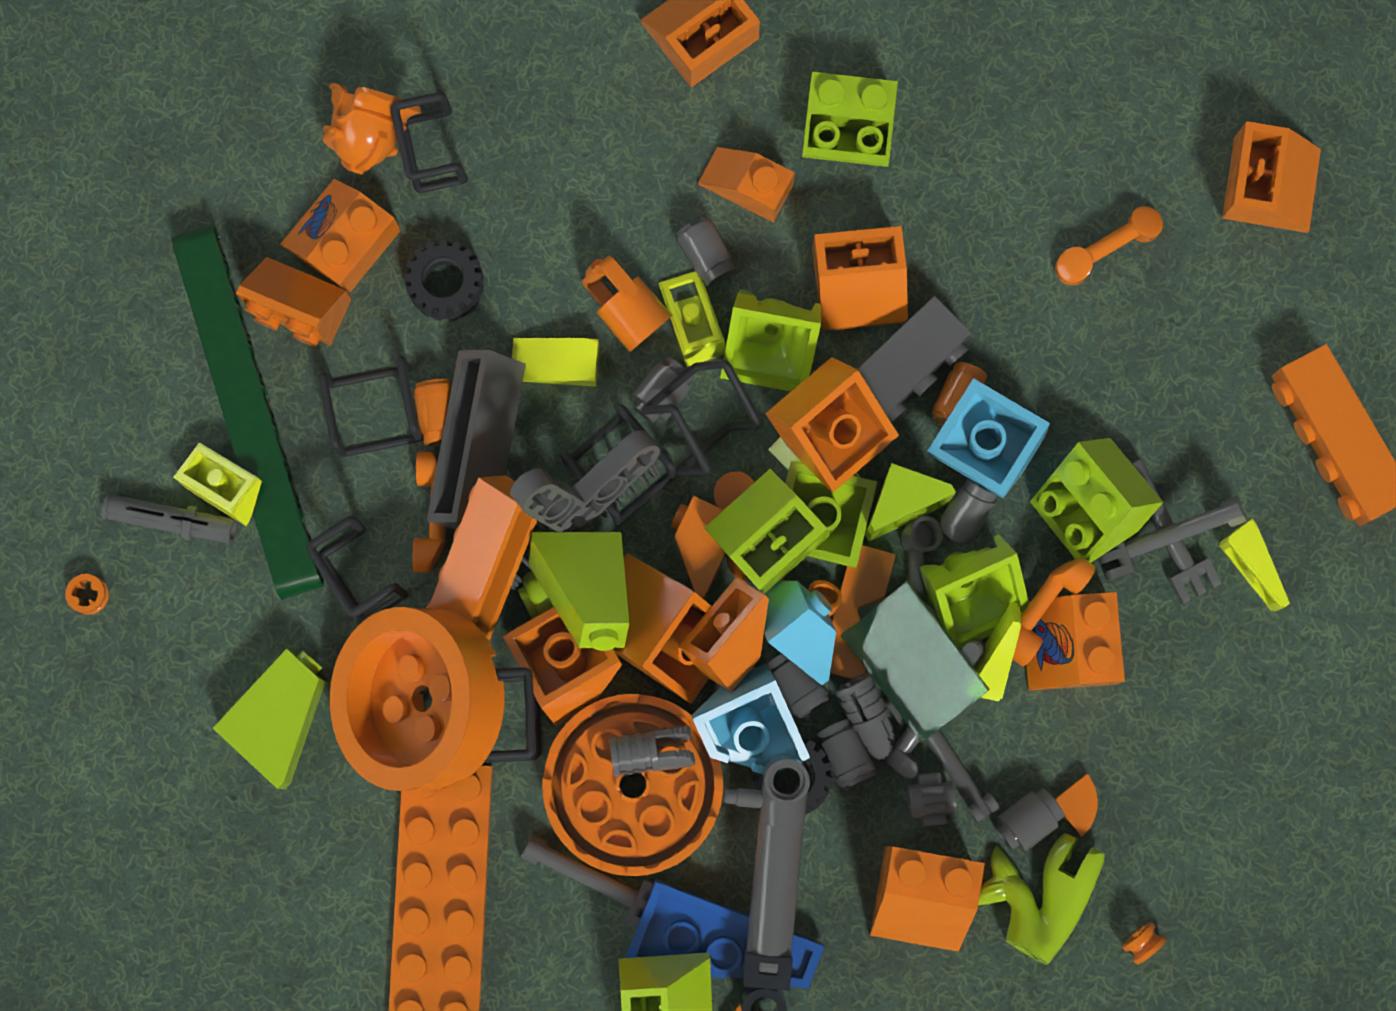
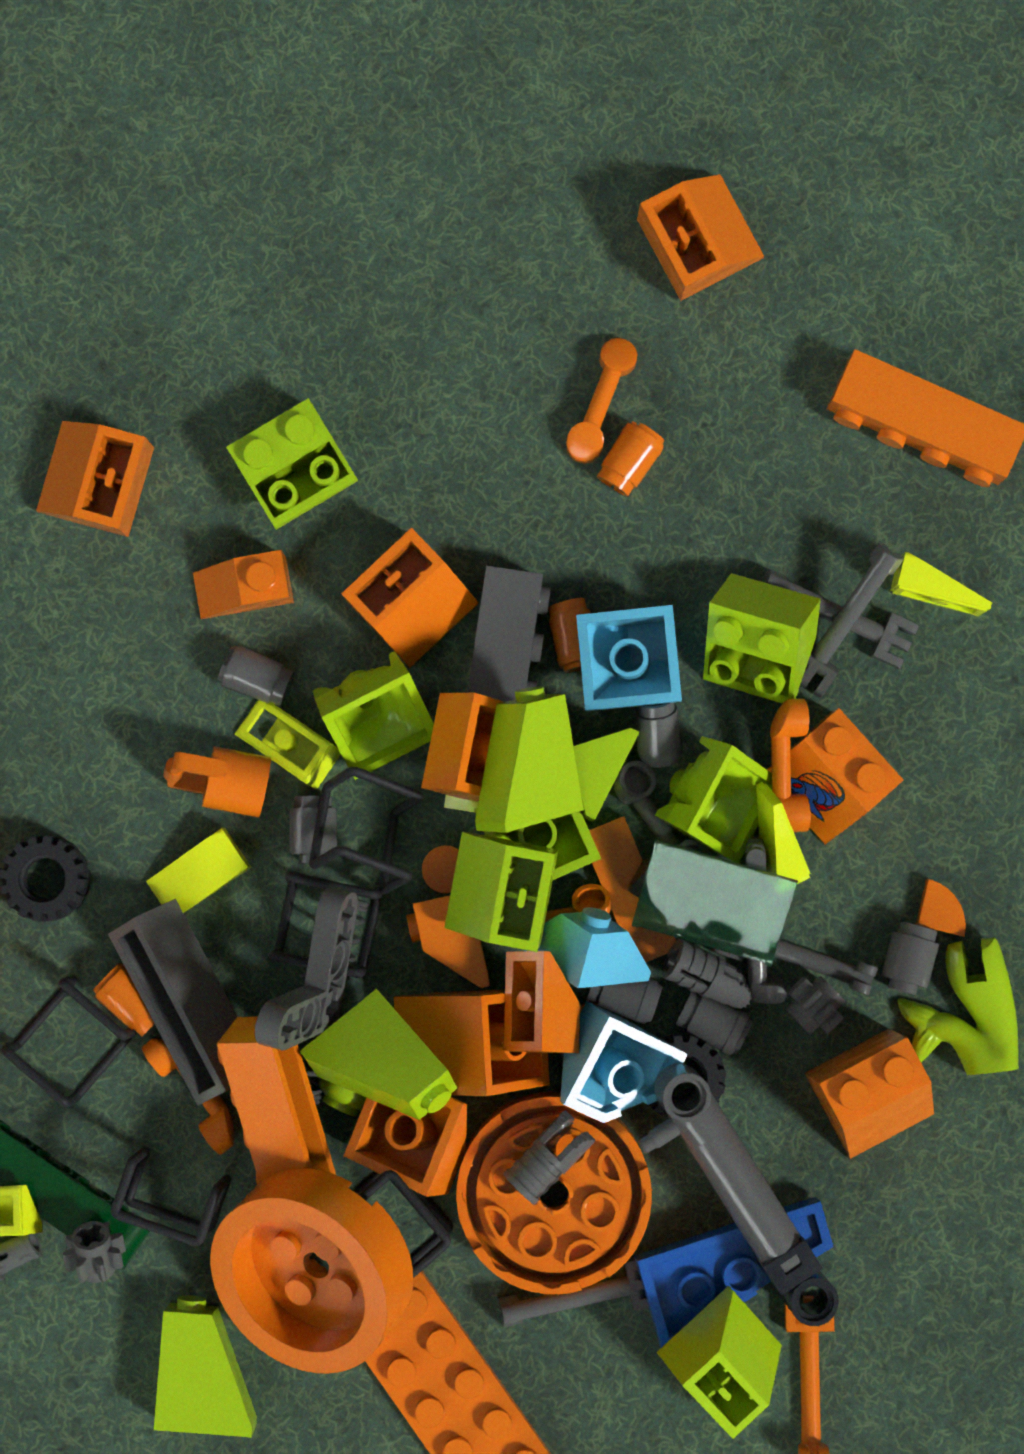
camera: 40 degrees left, 5 degrees up
none -> dark grey gear [62,1221,126,1283]
none -> lime slope [475,686,584,833]
none -> orange piece [596,421,664,497]

